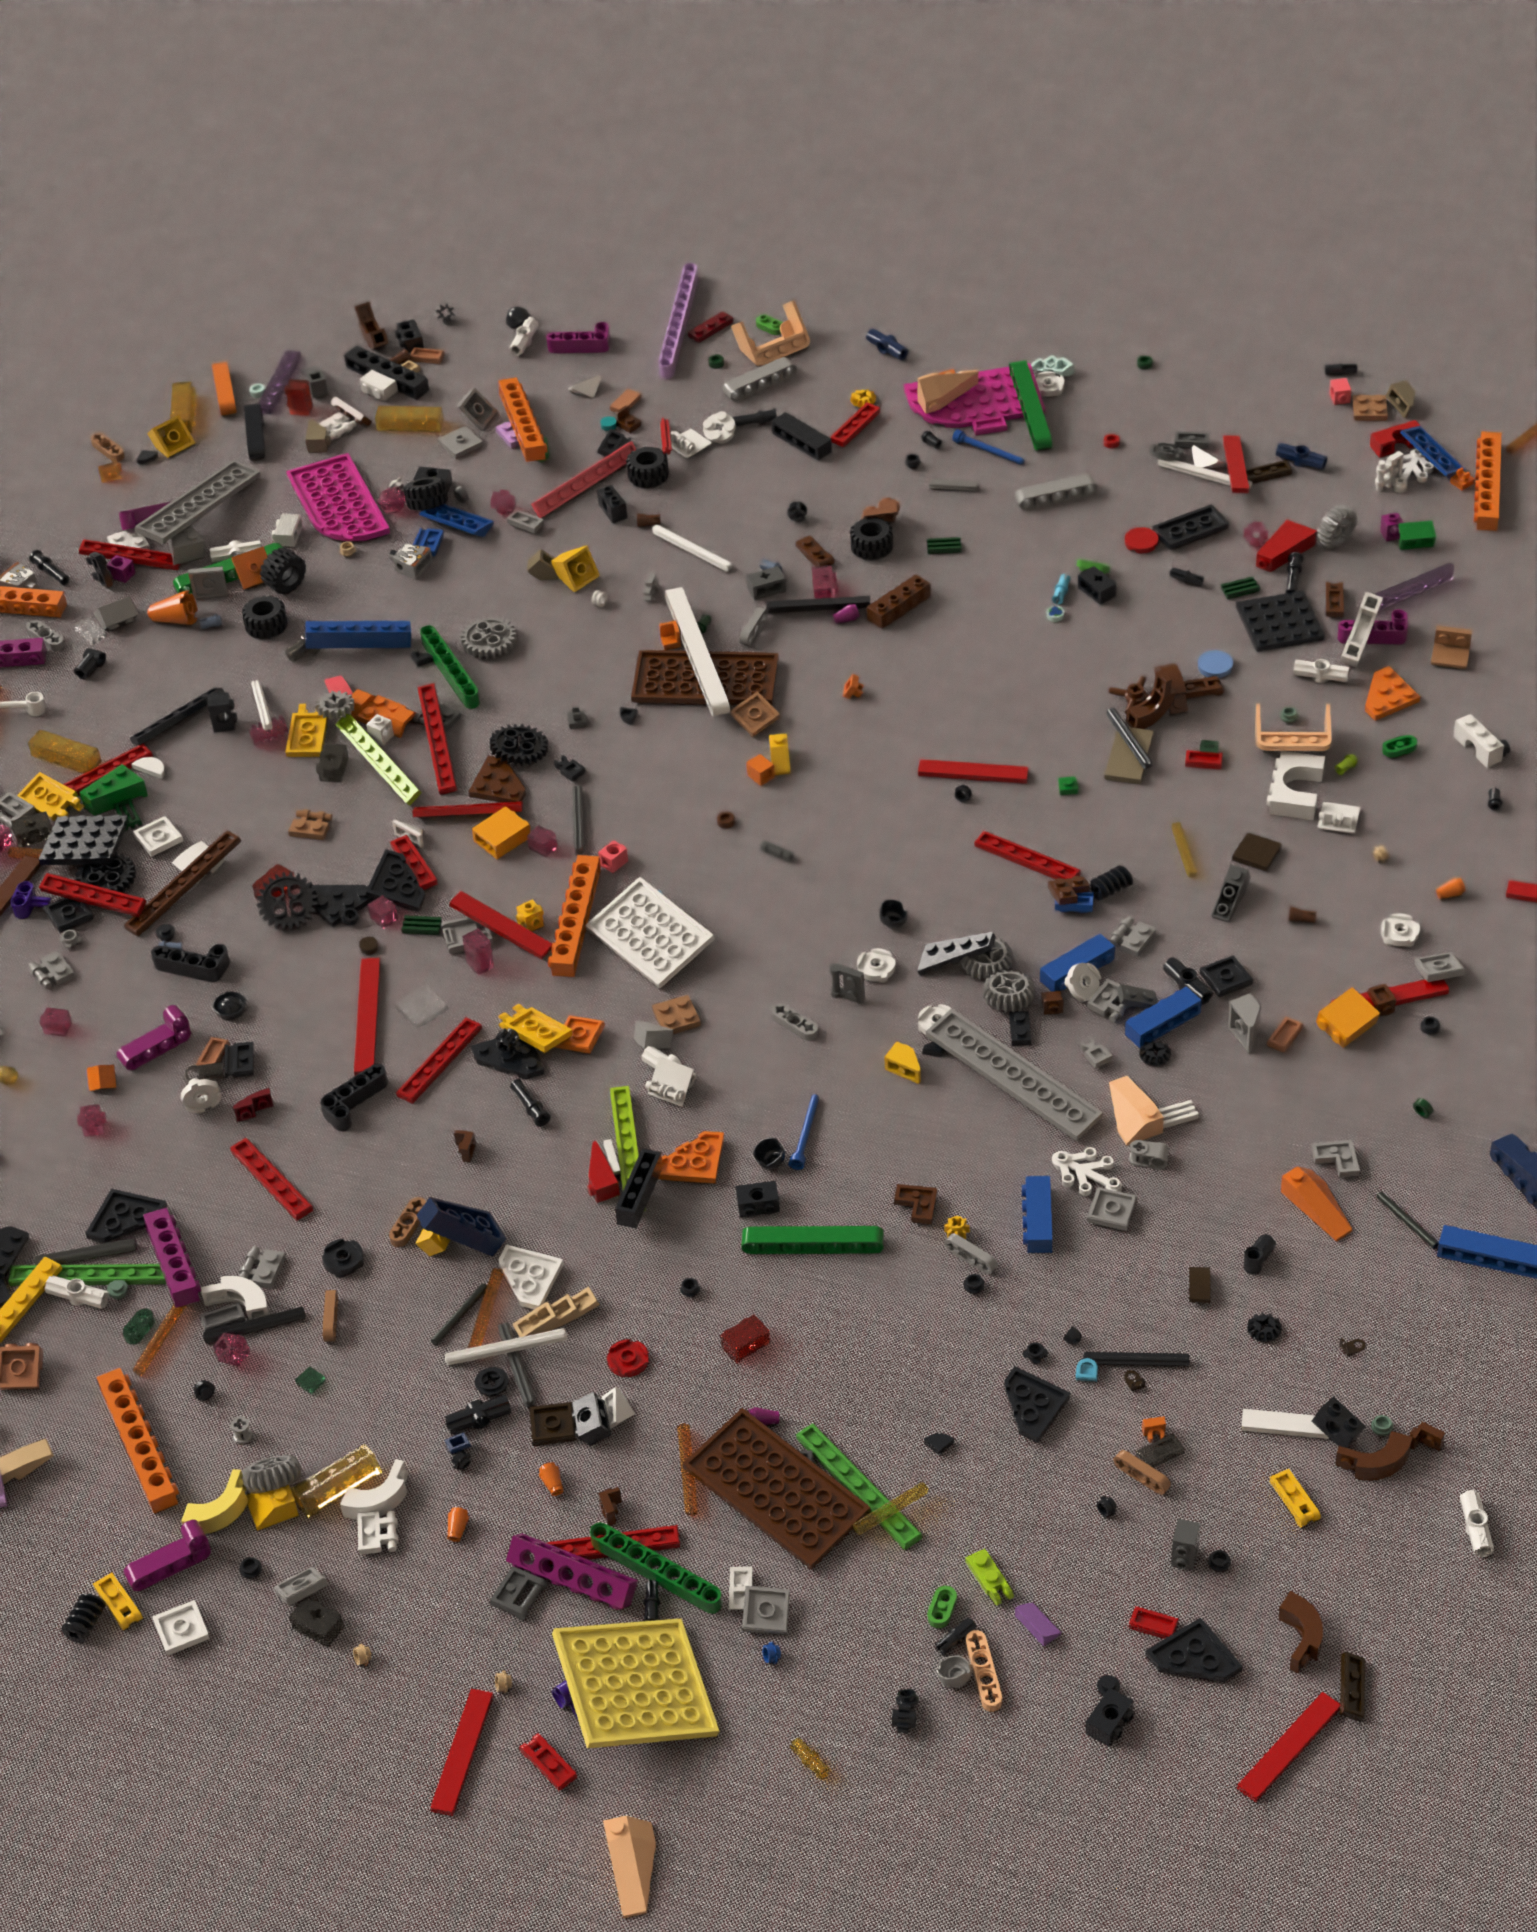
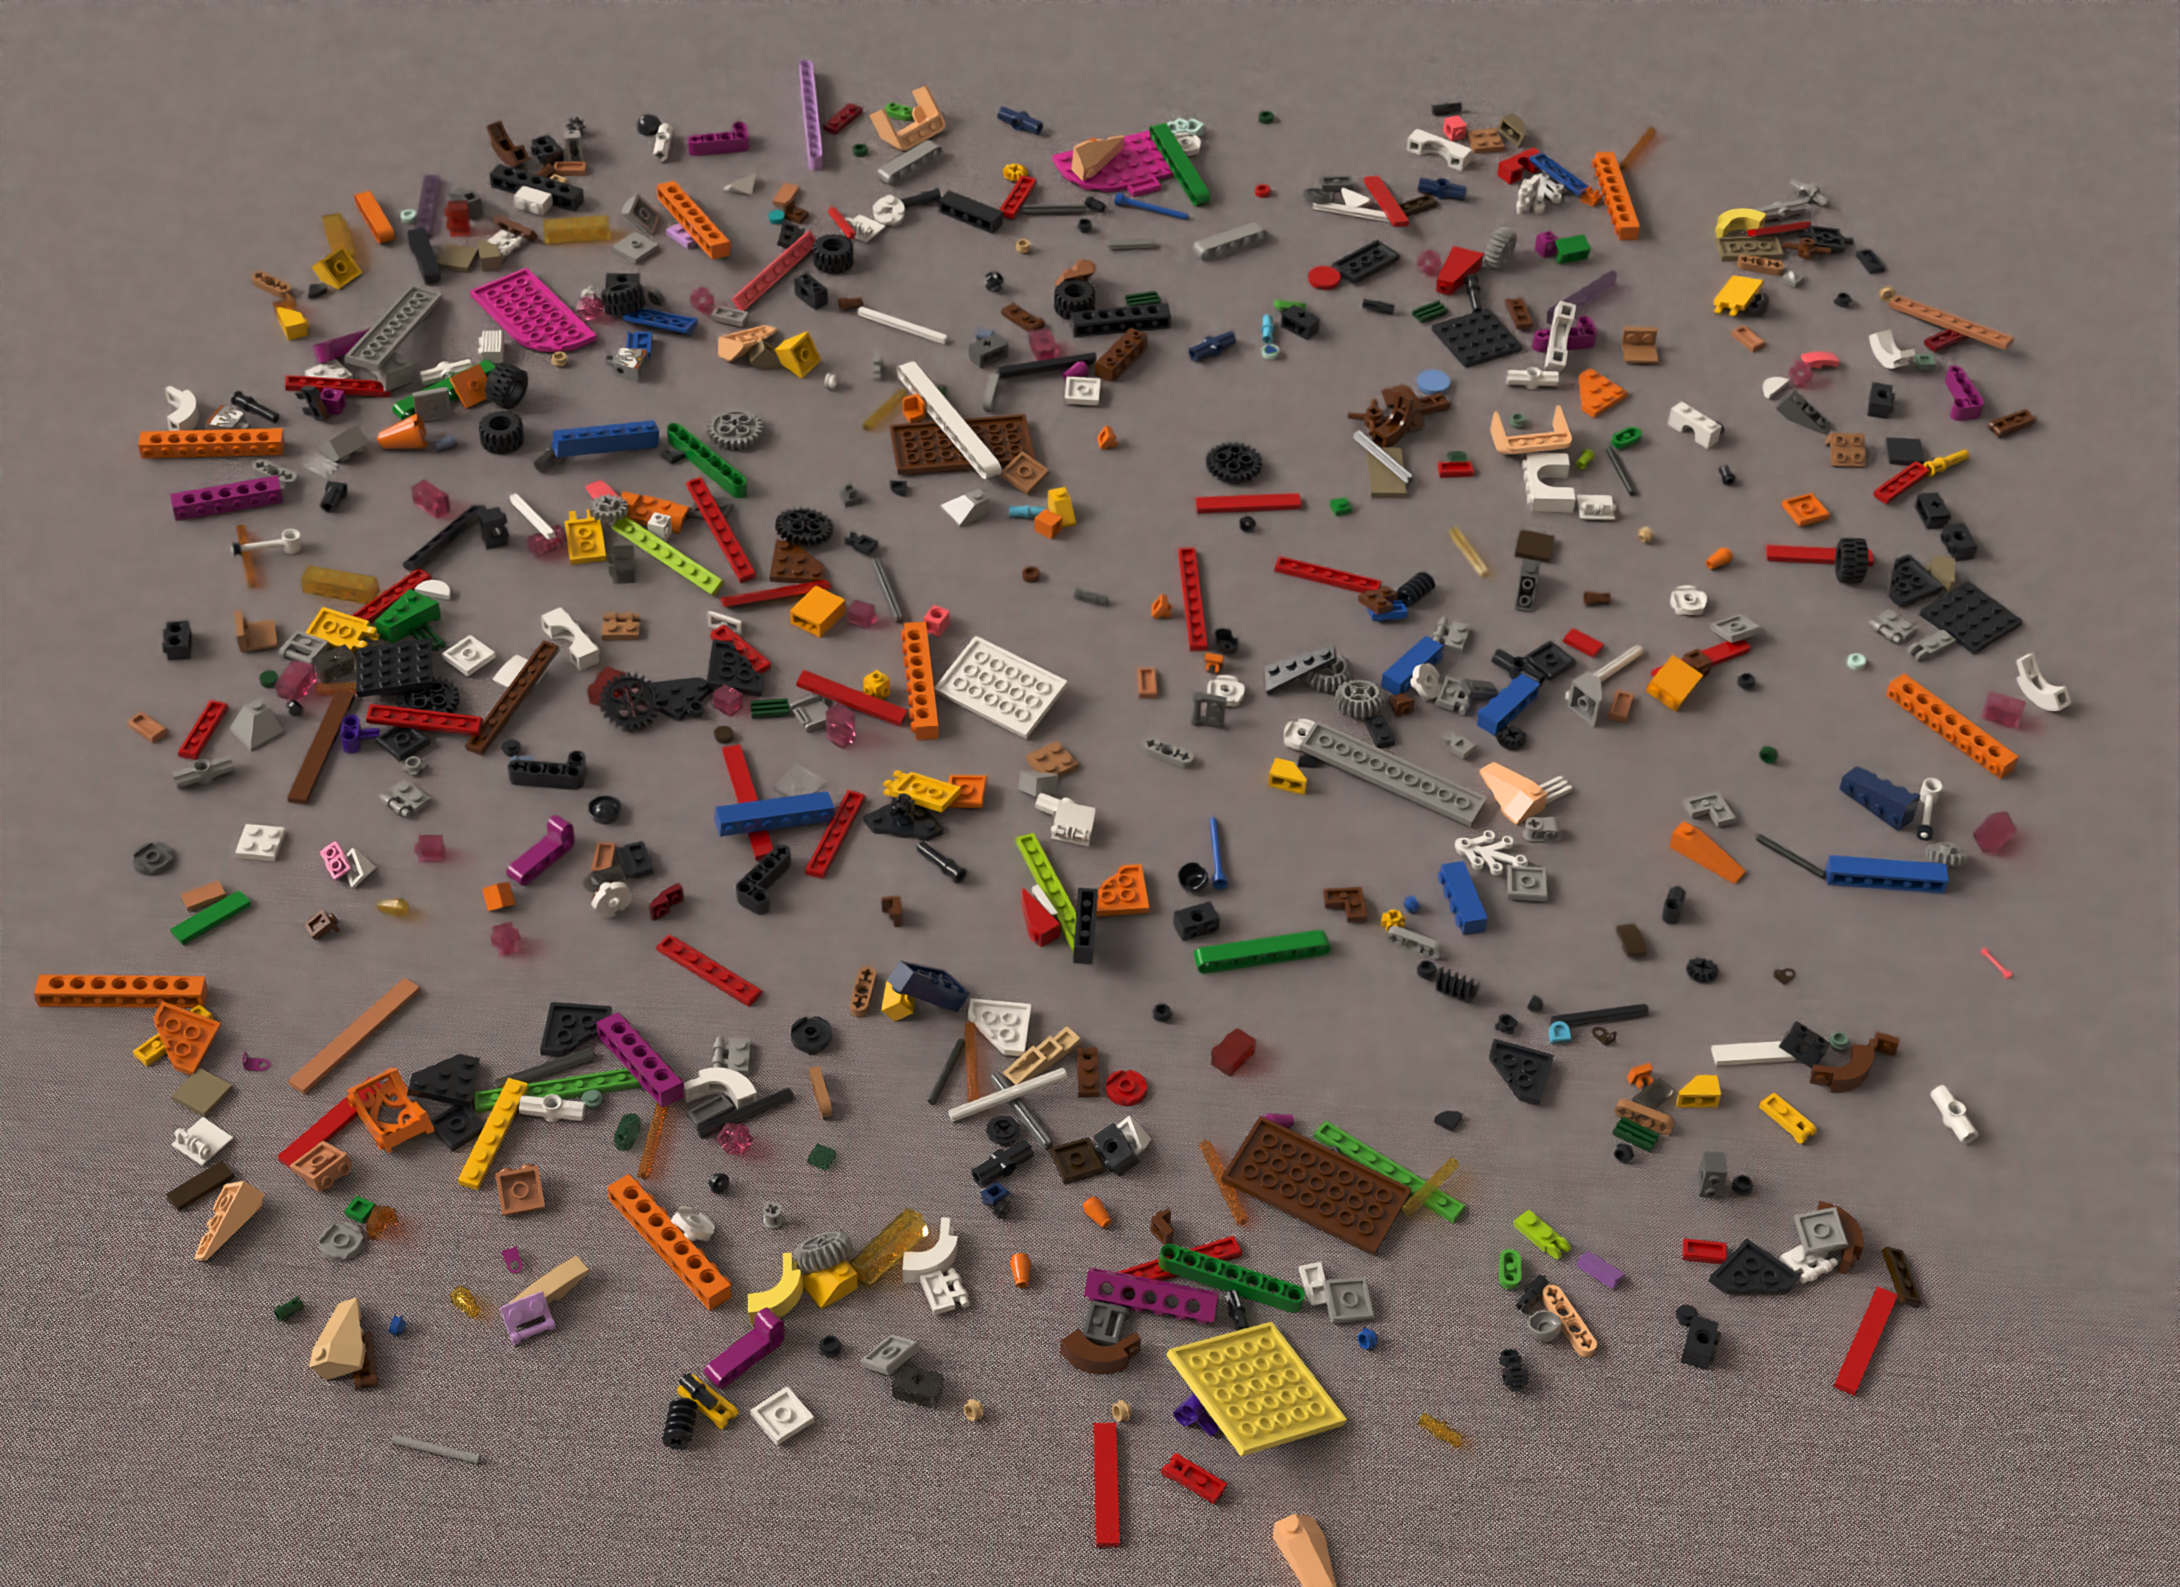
camera: 20 degrees left, 0 degrees up
none -> yellow slope [276,307,309,340]
none -> clear pink brick [411,479,451,519]
none -> dark tan tile [437,244,479,273]
none -> white arch [541,607,600,671]
none -> light grey torso [564,130,584,162]
none -> white plate [671,1206,715,1241]
none -> black axle [679,1373,717,1410]
none -> blue brick [714,791,834,837]
none -> light nougat wedge [718,325,777,361]
none -> clear yellow axle [862,388,907,431]
none -> light grey slope [940,489,989,527]
none -> medium azure pin [1009,505,1044,519]
none -> tan plate [1015,239,1031,254]
none -> dark grey axle [1023,204,1086,214]
none -> reddish brown arch [1060,1329,1141,1375]
none -> white plate [1065,377,1100,406]
none -> black brick [1070,303,1172,338]
none -> reddish brown plate [1077,1047,1100,1097]
none -> nougat tile [1137,668,1158,698]
none -> orange tile [1152,594,1173,620]
none -> red tile [1177,548,1208,651]
none -> dark blue piece [1188,331,1237,362]
none -> orange tile [1204,652,1225,674]
none -> black gear [1206,441,1262,484]
none -> blue plate [1403,895,1420,914]
none -> white arch [1406,129,1472,171]
none -> black piece [1435,967,1481,1003]
none -> red tile [1563,628,1604,658]
none -> white axle [1565,645,1644,700]
none -> pearl dark grey bar [1606,446,1636,496]
none -> dark green tile [1612,1116,1660,1152]
none -> yellow slope [1676,1075,1721,1108]
none -> white plate [1780,1244,1838,1284]
none -> light grey plate [1794,1207,1848,1256]

